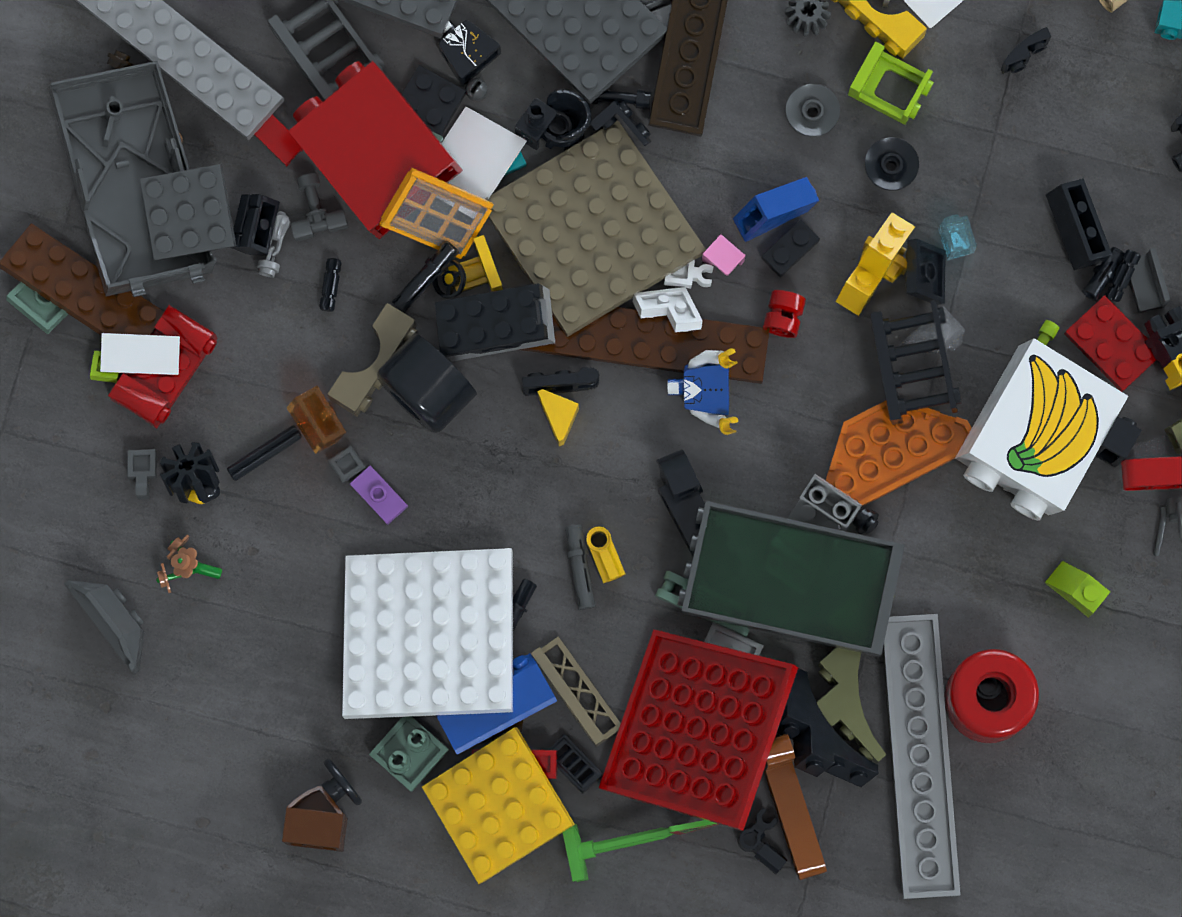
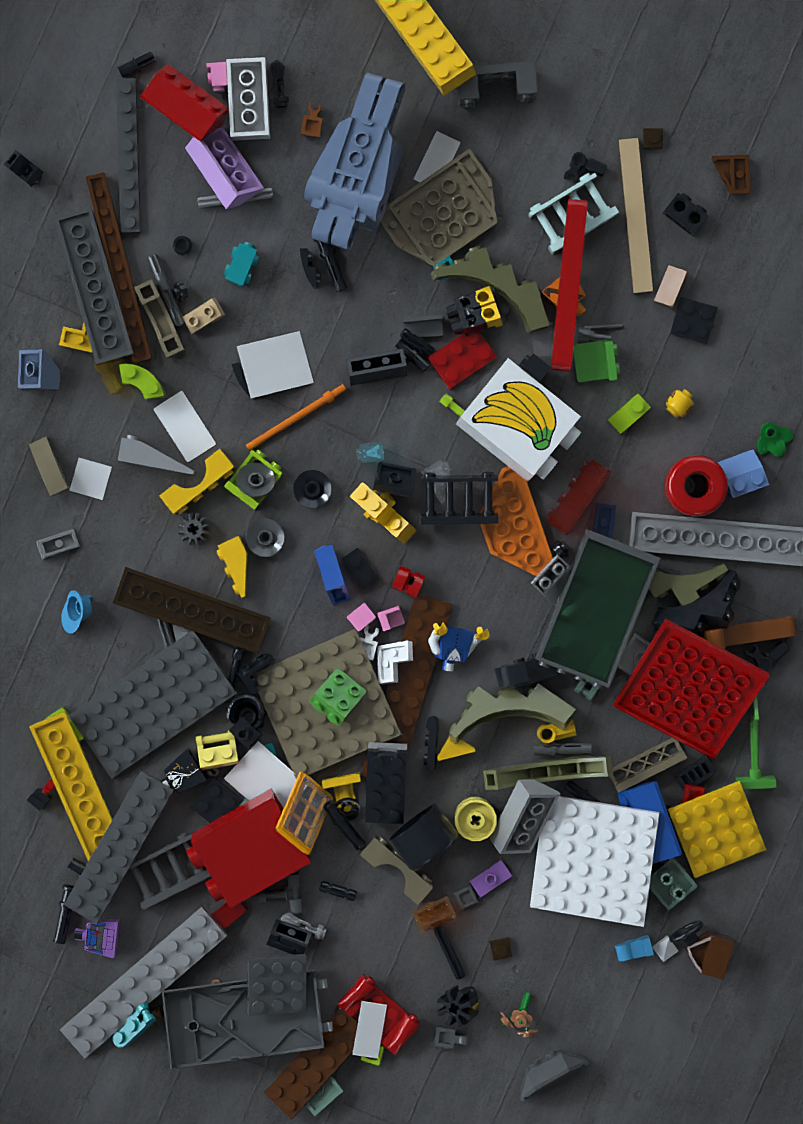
camera: 85 degrees left, 10 degrees up
none -> teal plate [112,1003,156,1047]
none -> light yellow plate [196,730,239,770]
none -> yellow slope [216,536,248,598]
none -> white sticker [237,331,314,398]
none -> dark grey dish [237,463,275,497]
none -> orange bar [246,384,347,451]
none -> bright green bracket [310,669,366,726]
none -> bright pink panel [377,605,405,631]
none -> olive arch [449,683,576,744]
none -> light yellow wheel [454,797,497,841]
none -> olive arch [483,755,613,790]
none -> light grey slope [490,780,560,854]
none -> dark brown plate [490,937,512,961]
none -> clear red slope [546,459,611,536]
none -> bright green bracket [573,339,620,382]
none -> dark blue plate [593,503,616,538]
none -> dark azure leg [615,935,654,961]
none -> white slope [652,936,678,962]
none -> yellow head [665,389,694,419]
none -> medium blue slope [717,449,769,498]
none -> green plate [756,422,794,458]

